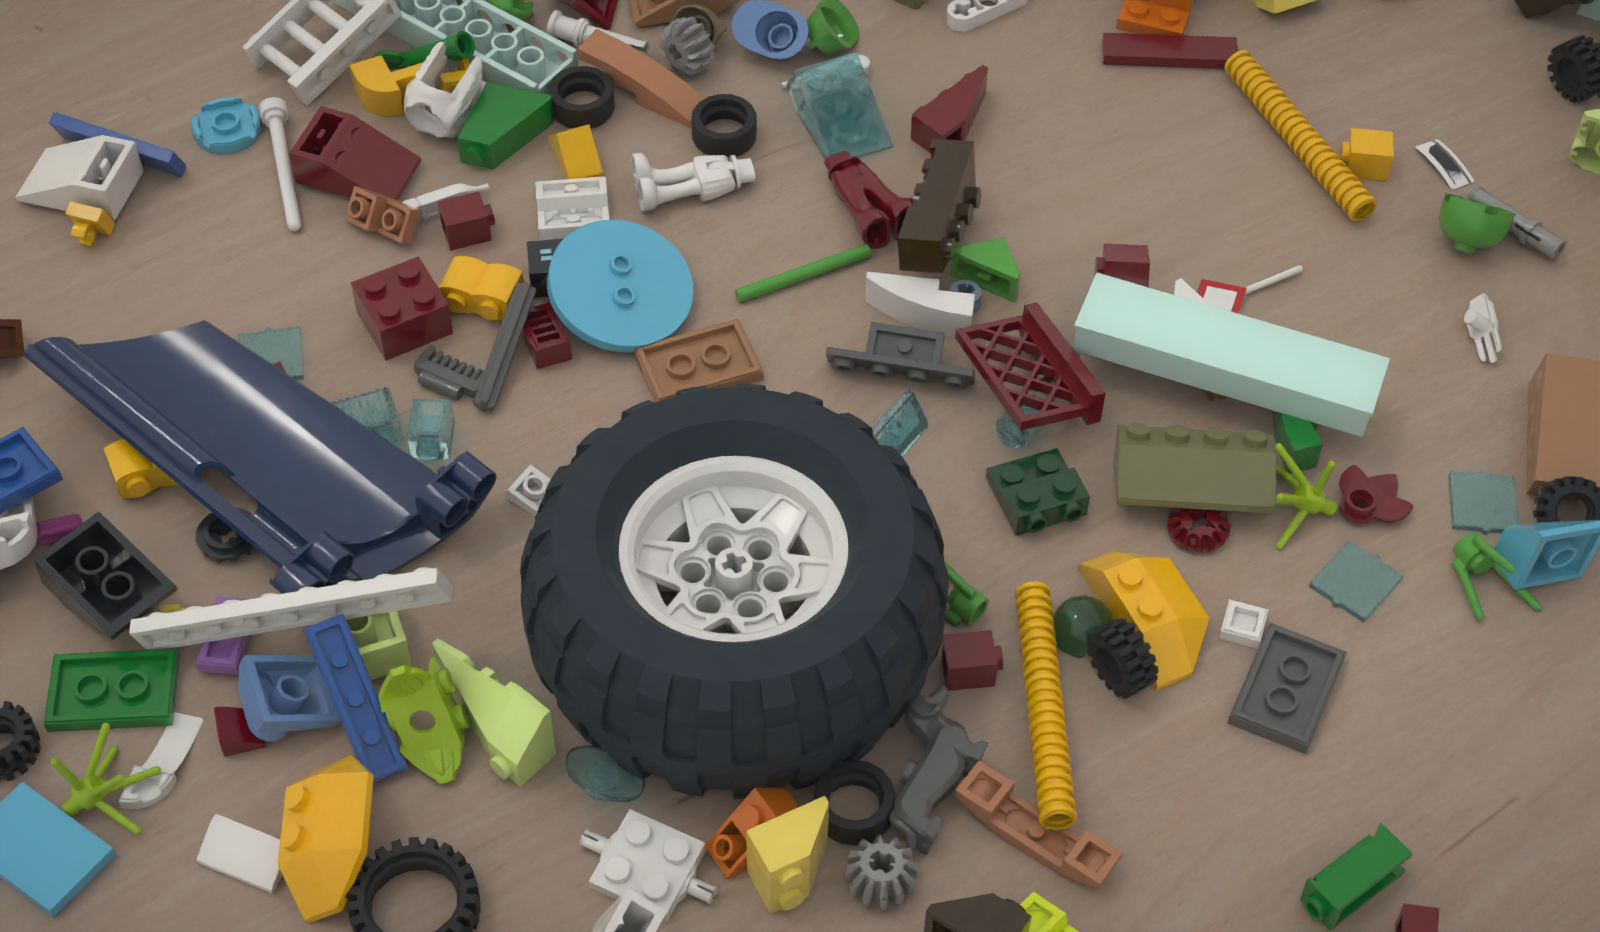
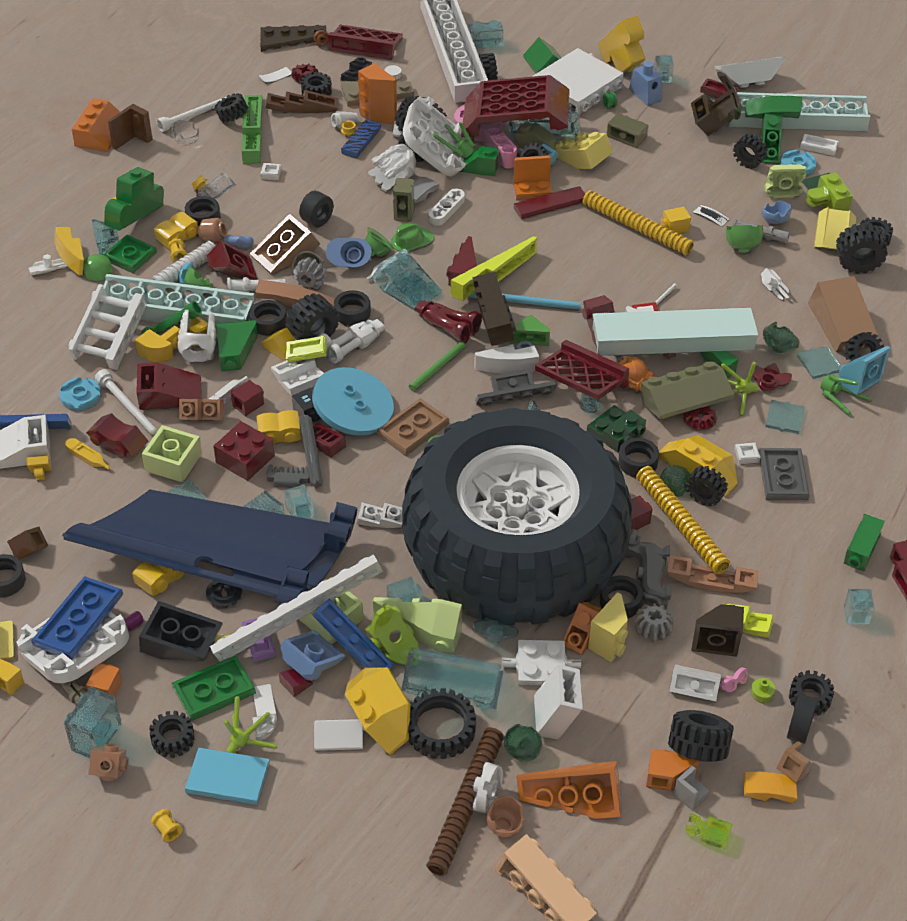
camera: 25 degrees left, 5 degrees down
none -> yellow piece [65,438,111,470]
none -> dark red brick [86,413,149,458]
none -> yellowish green brick [142,425,202,483]
none -> black tyre [285,293,340,340]
none -> neon yellow tile [286,336,327,362]
none -> clear light blue brick [387,577,423,602]
none -> bright green piece [391,223,434,252]
none -> clear light blue windscreen [401,647,504,709]
none -> neon yellow slope [451,236,537,301]
none -> medium azure bar [468,292,581,310]
none -> orange hair [618,356,656,392]
none -> black tyre [618,437,659,477]
none -> medium blue hair [762,201,792,225]
none -> clear green hair [763,322,800,353]

